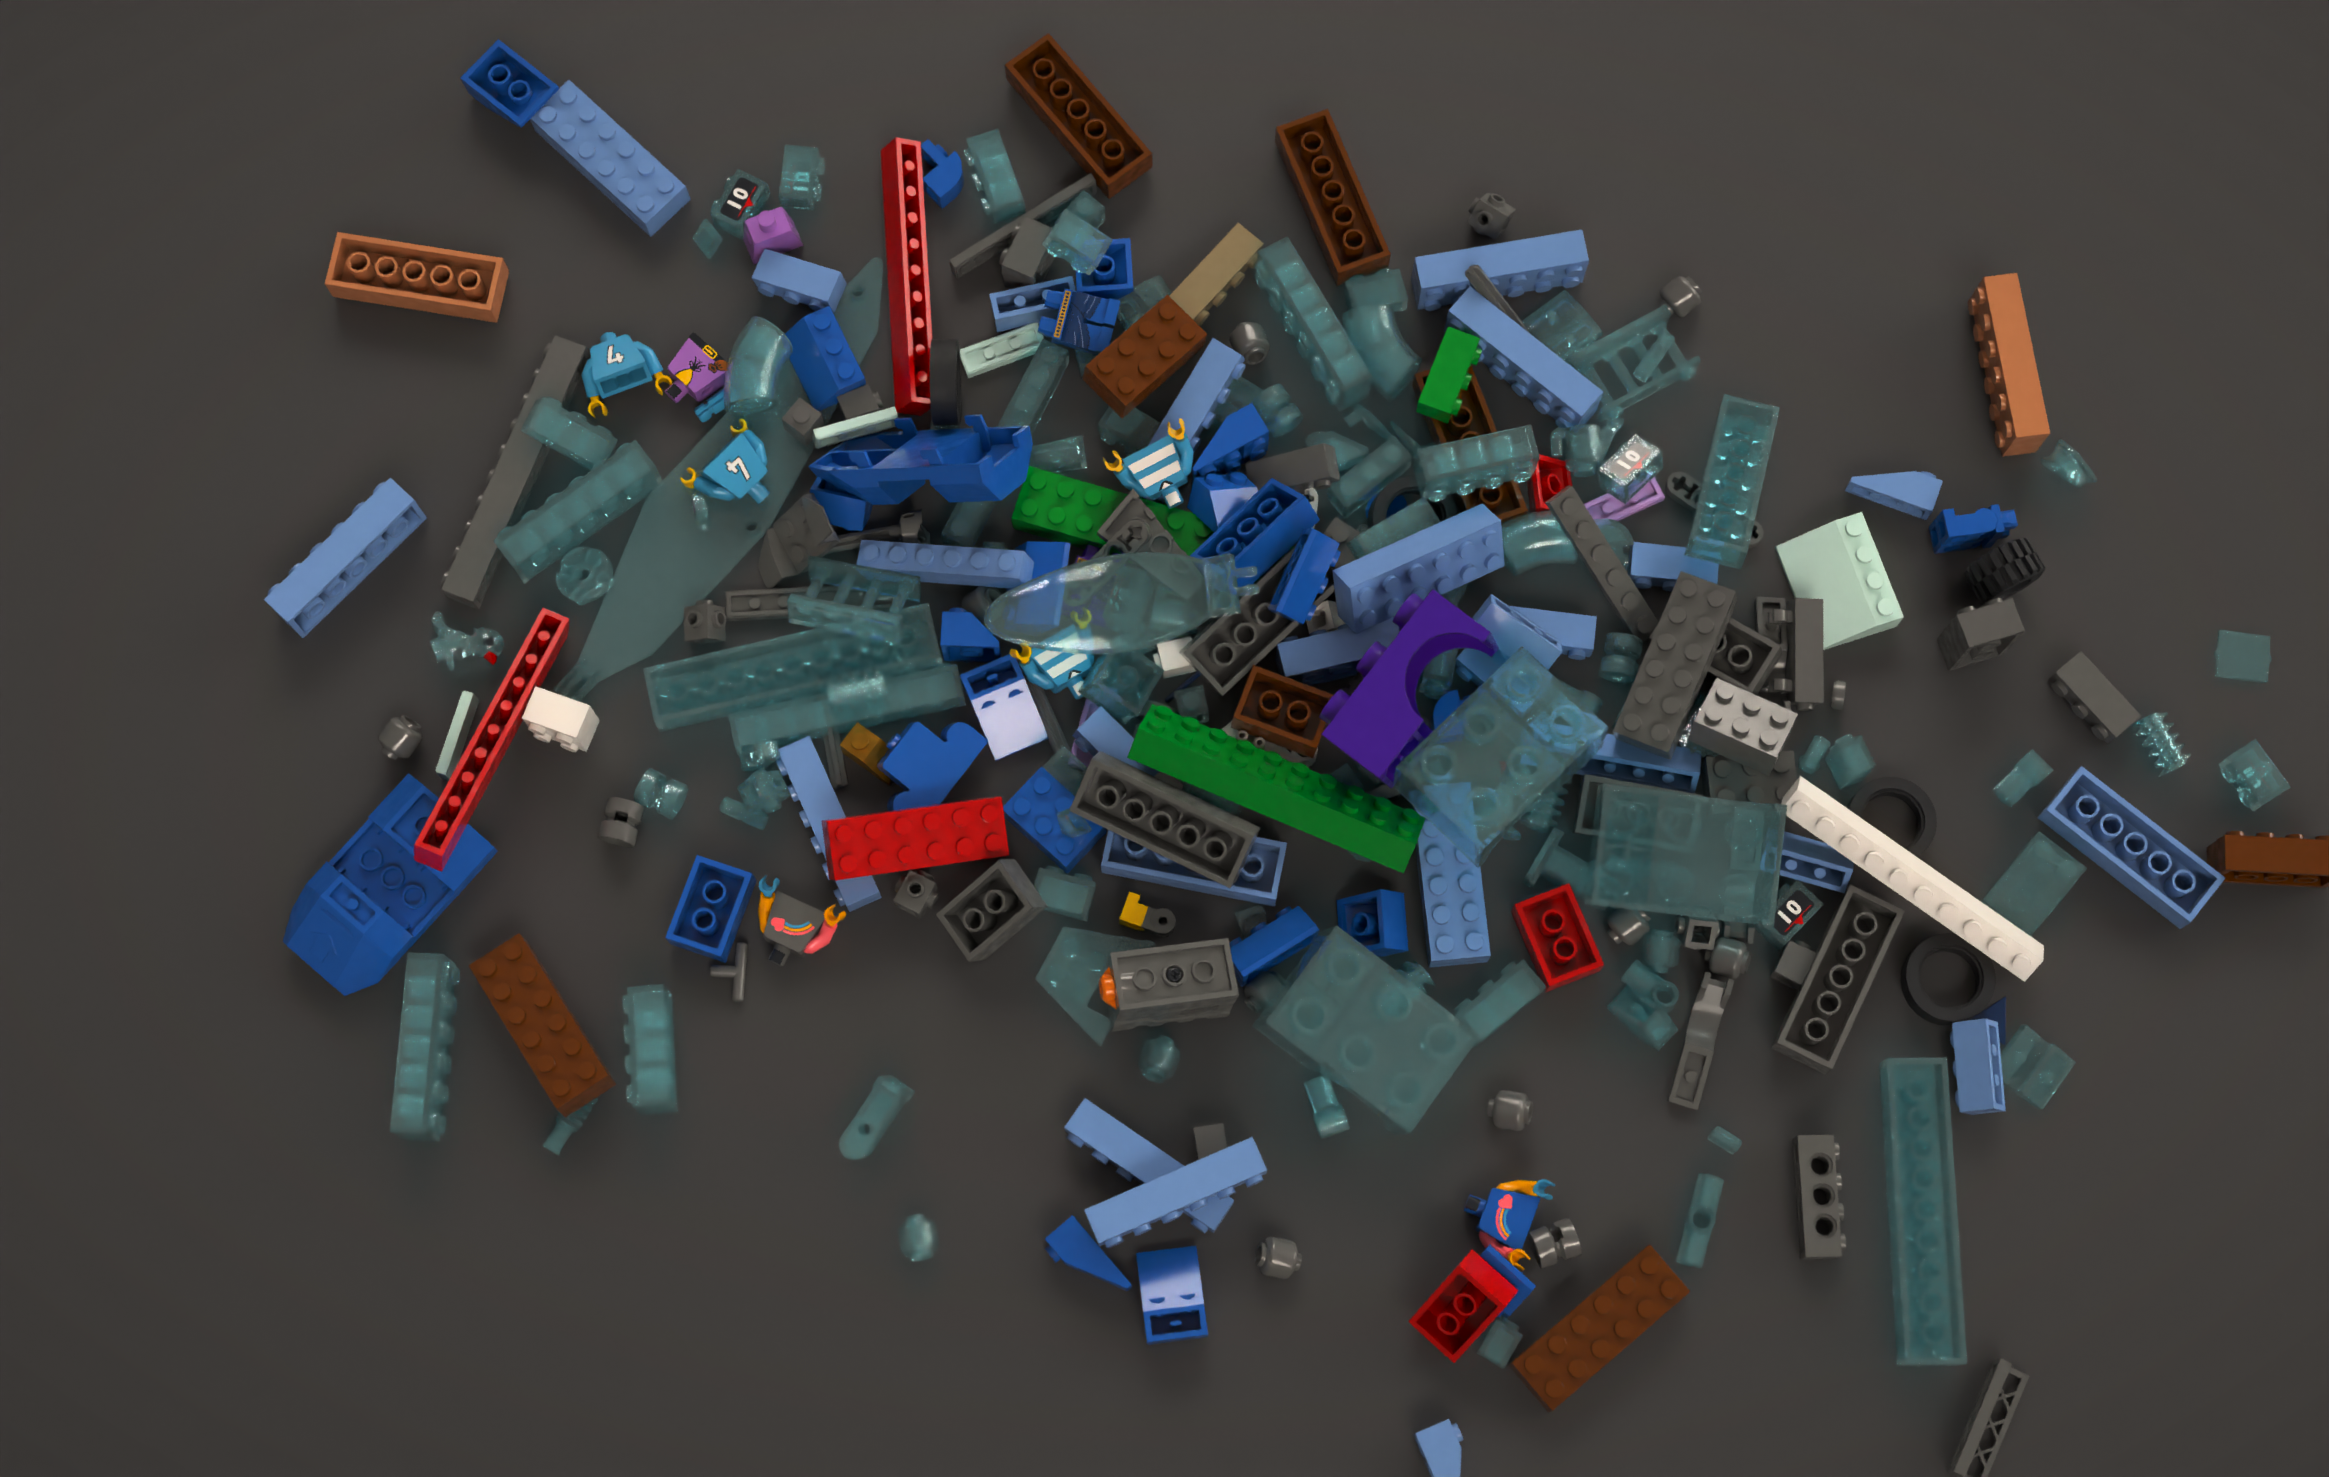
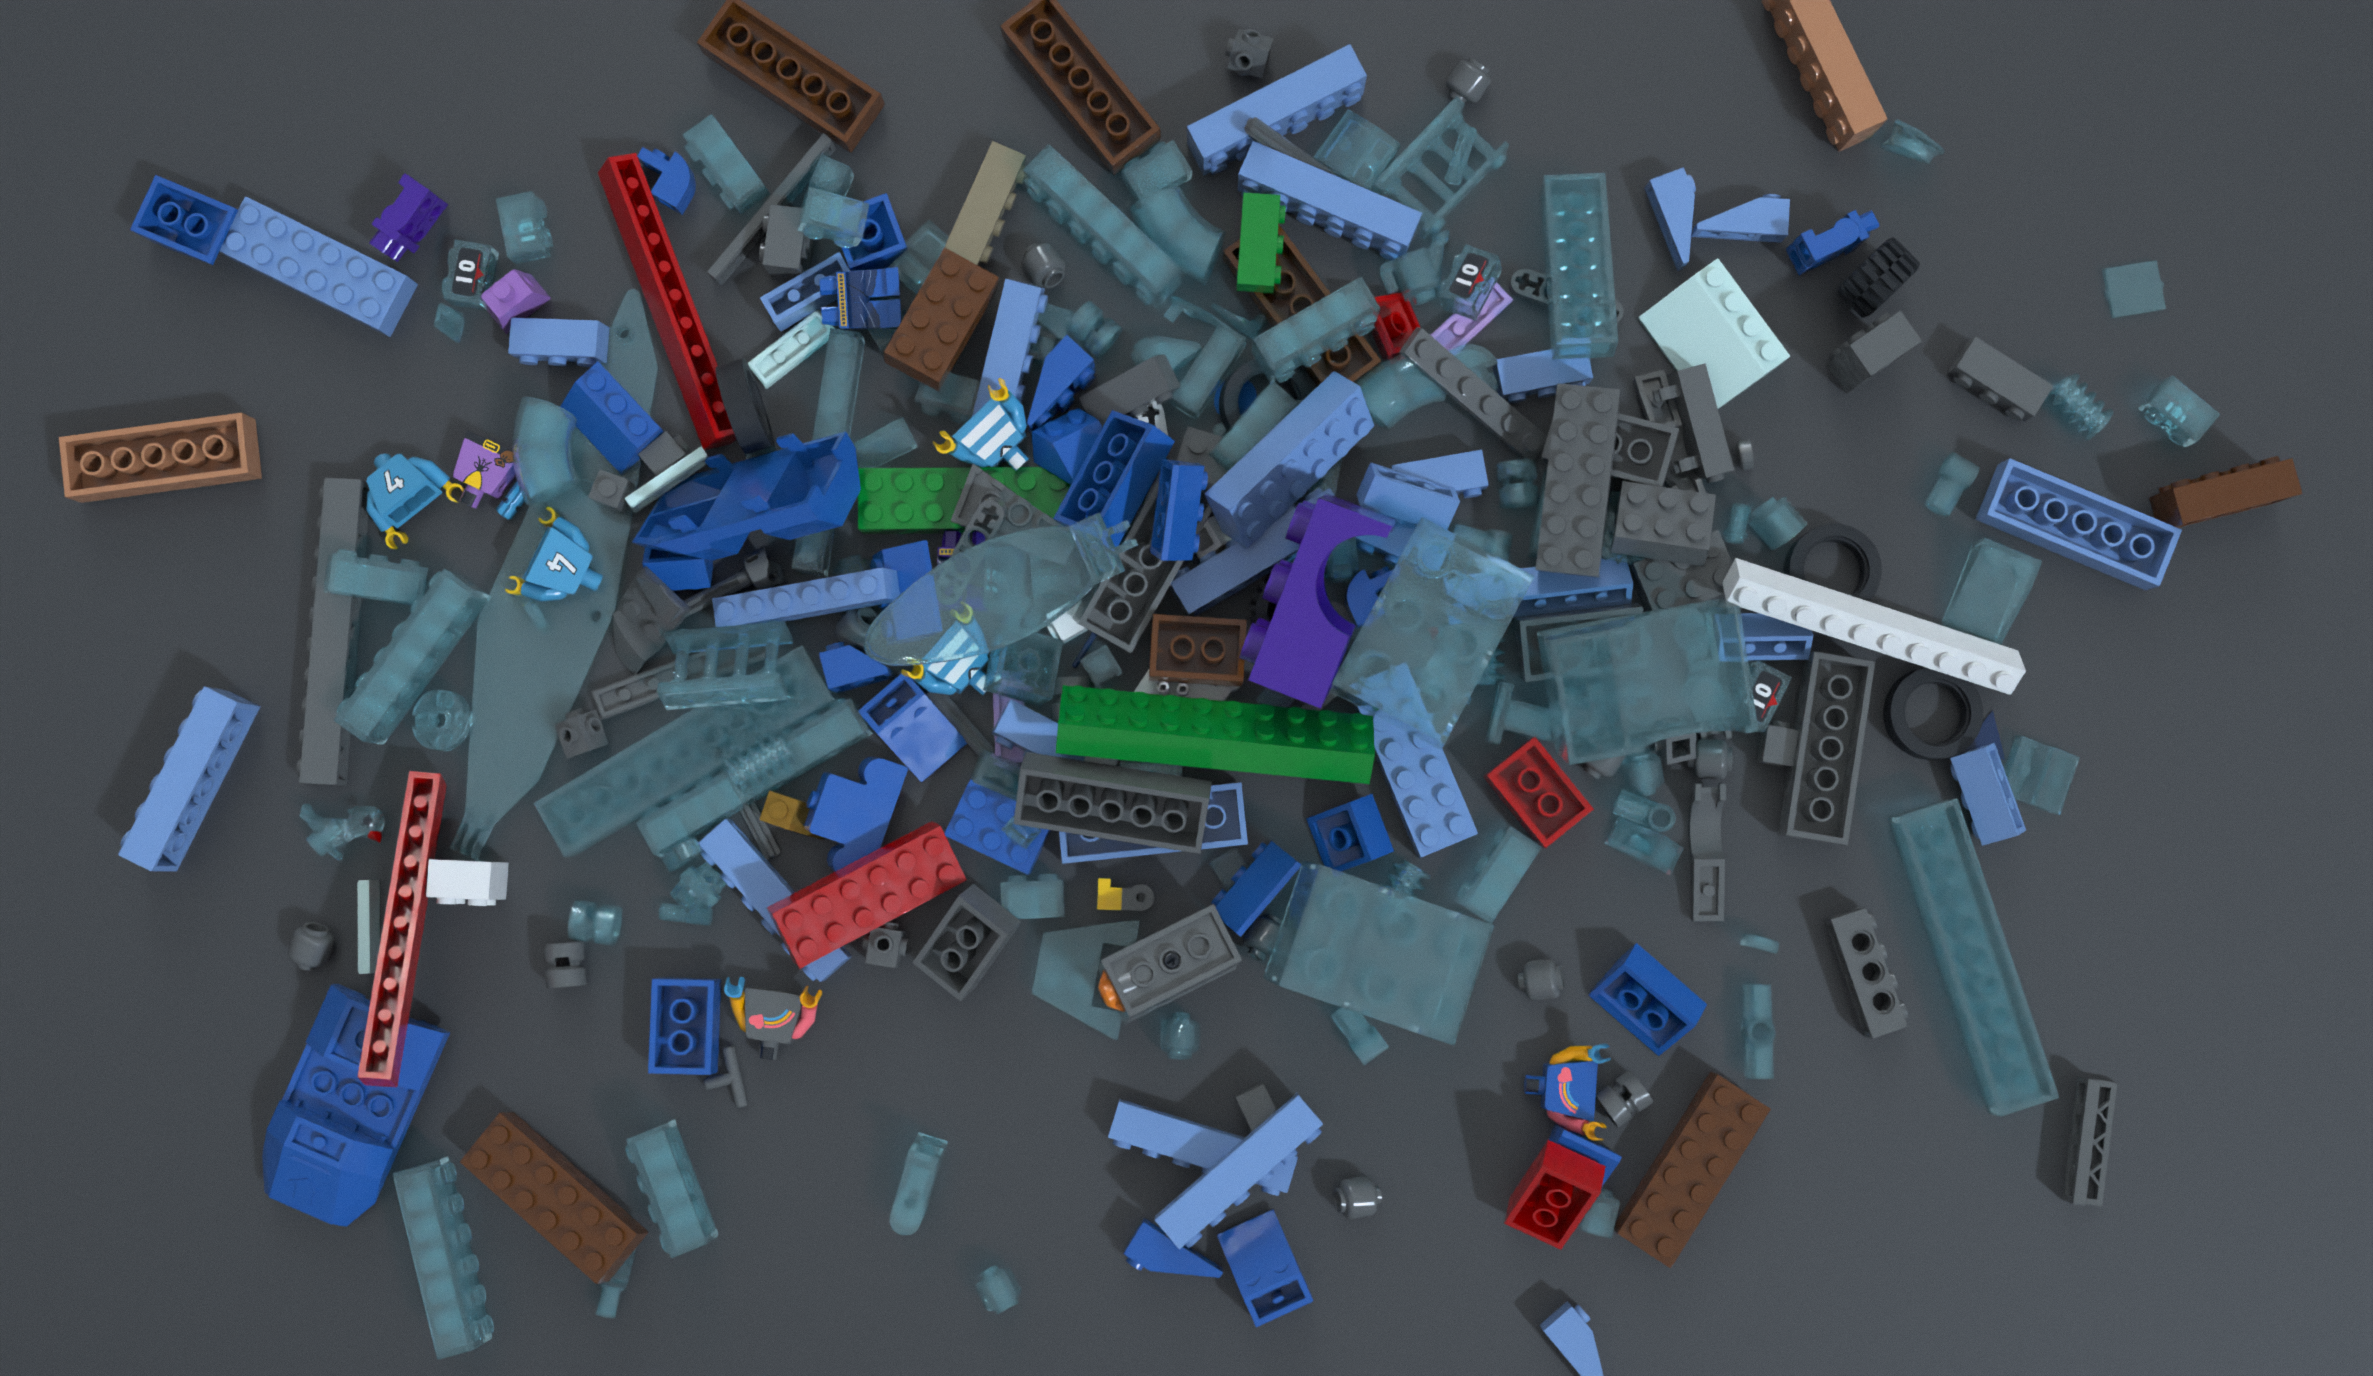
camera: 15 degrees left, 10 degrees up
none -> dark purple hips [369,173,448,262]
none -> blue slope [1589,943,1707,1056]
none -> medium blue slope [1644,167,1696,271]

